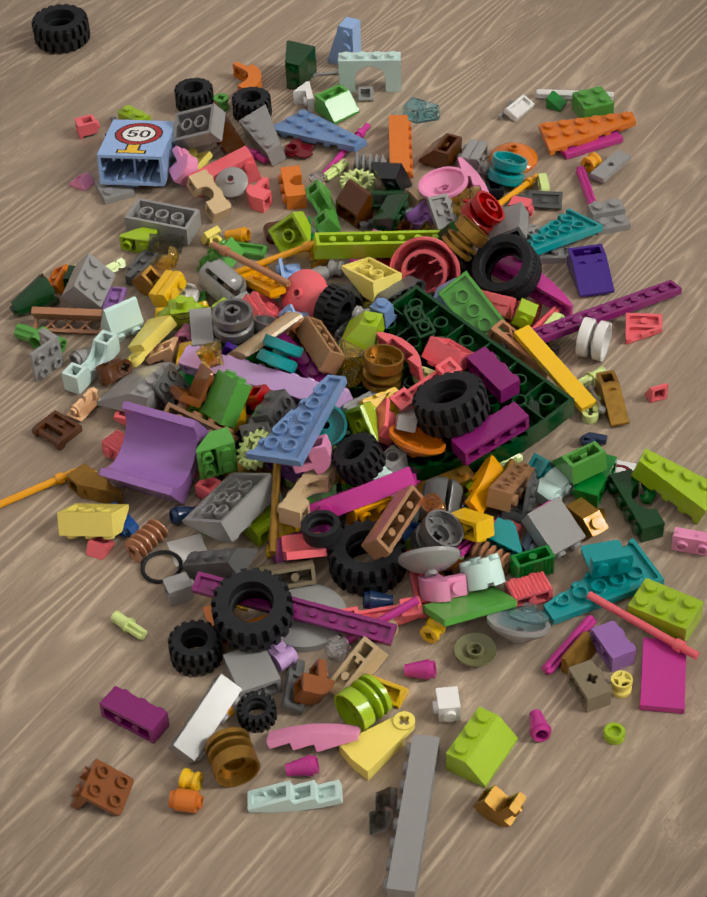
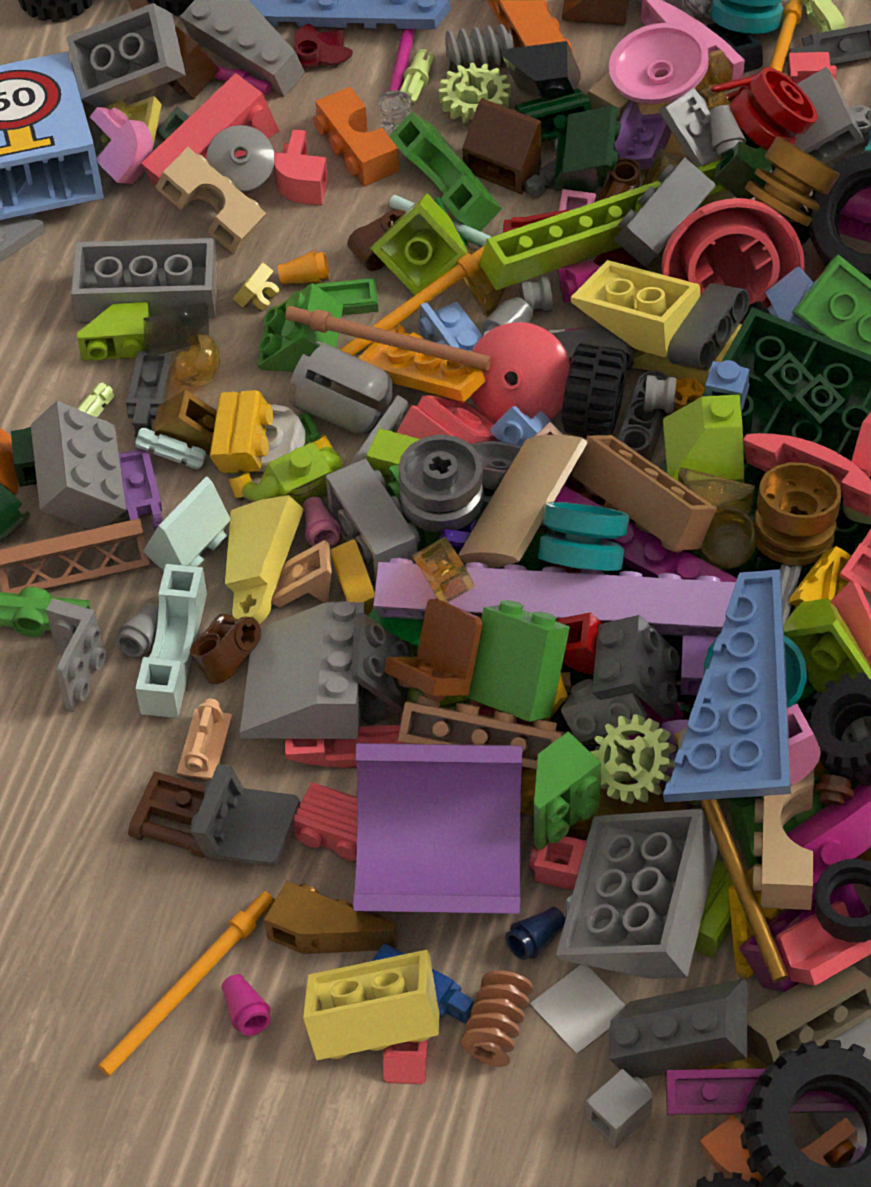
camera: 20 degrees left, 10 degrees up
black tyre [140,550,183,584] -> none
none -> light aqua axle [135,428,206,470]
none -> dark grey bracket [191,765,301,867]
none -> dark pink cone [221,974,271,1036]
none -> brick [614,157,716,268]
none -> light grey cone [710,105,746,159]
none -> reddish brown plate [813,774,854,806]

